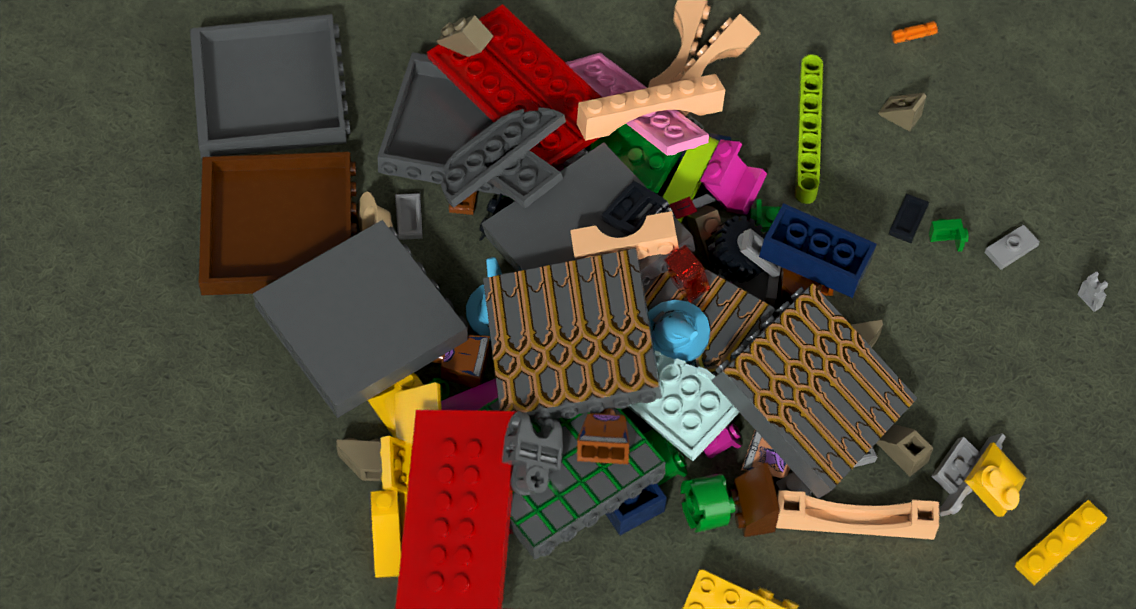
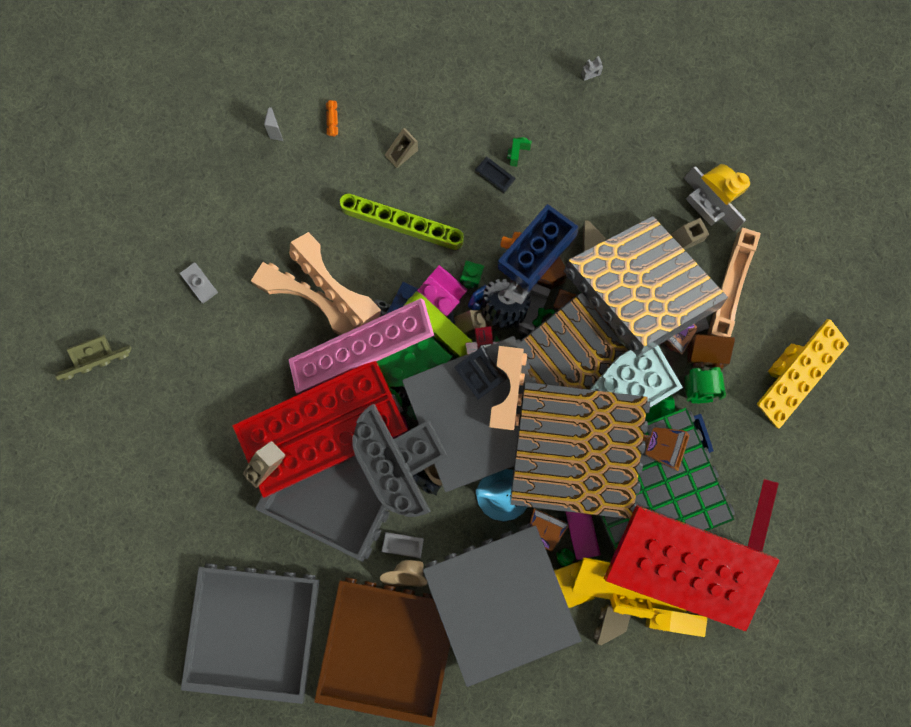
camera: 75 degrees left, 20 degrees up
dark grey piece [502,411,563,496] -> none
light nougat arch [577,74,725,141] -> none
medium azure piece [648,300,711,364] -> none
clear red brick [664,245,710,303] -> none
light grey plate [985,224,1040,270] -> none
yellow plate [1015,500,1108,585] -> none

